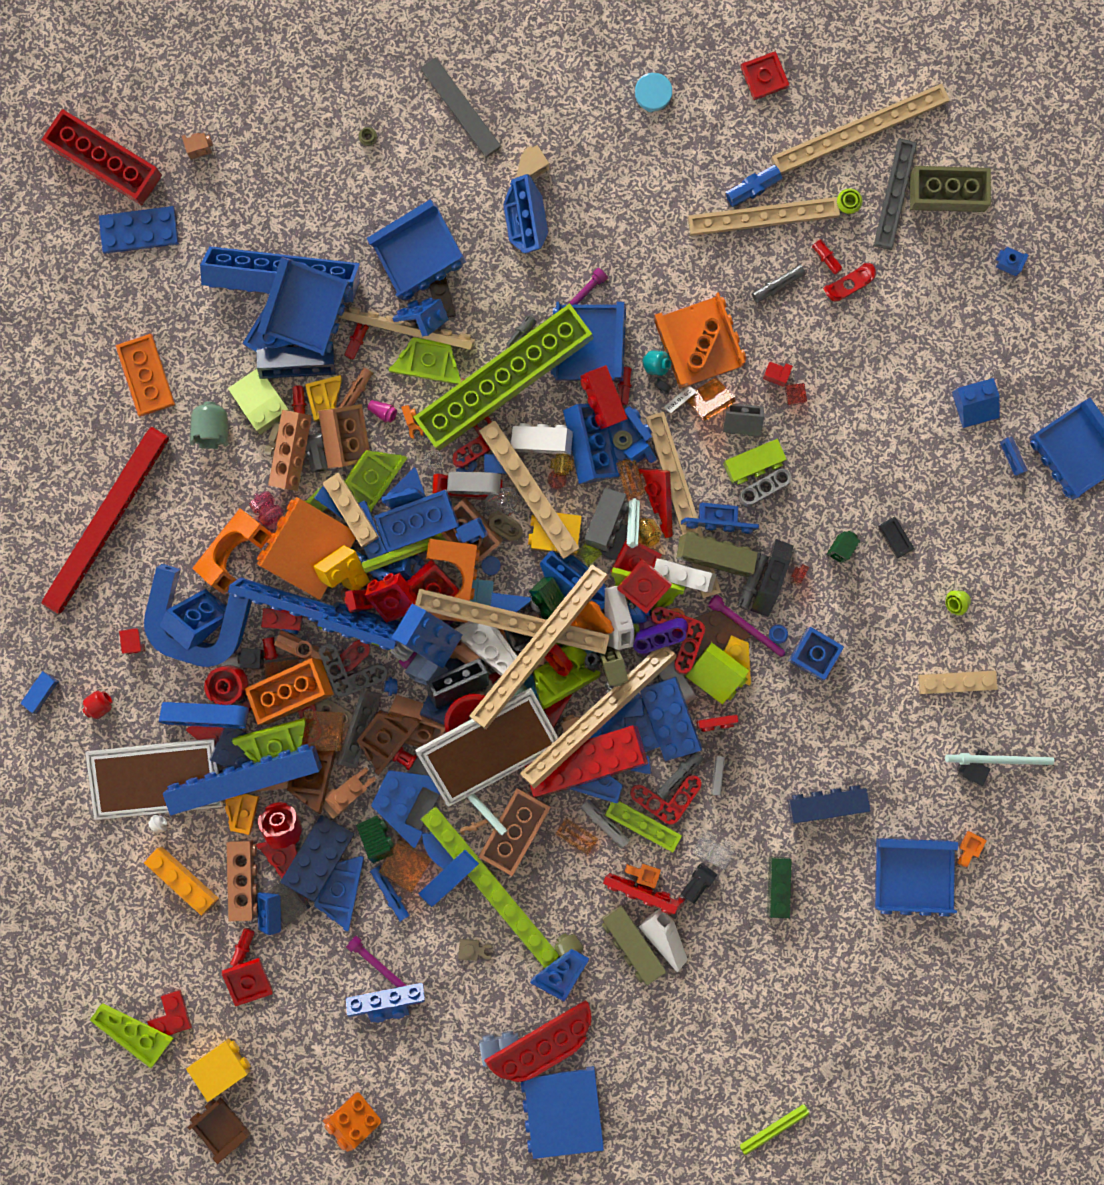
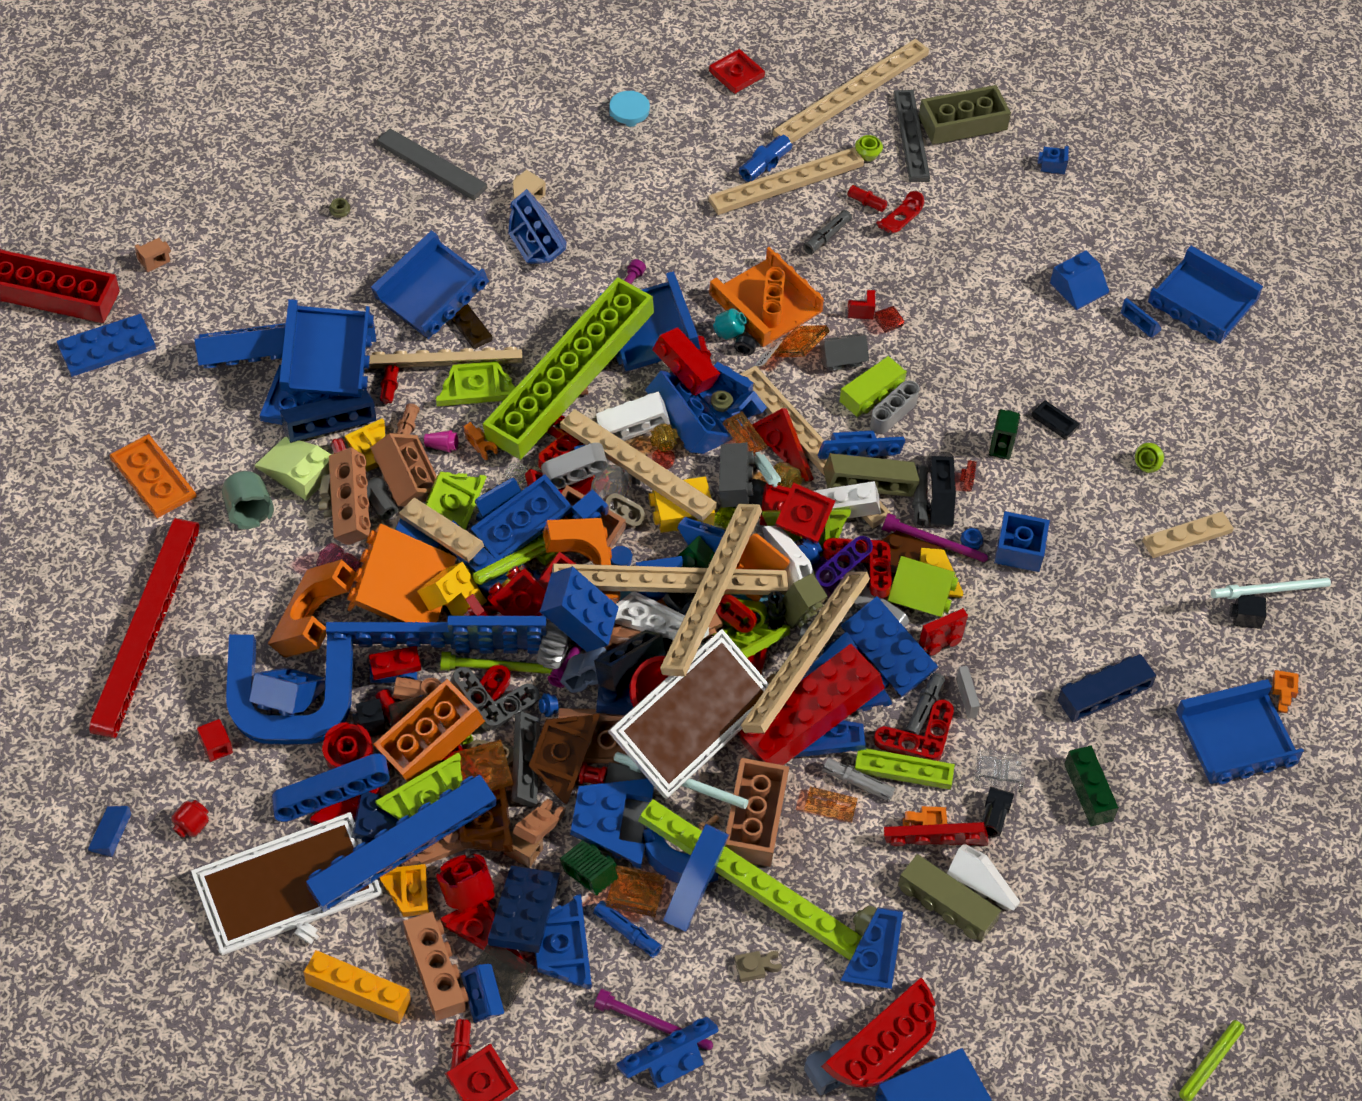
camera: 20 degrees left, 30 degrees down
blue bracket [392,298,449,337] -> none

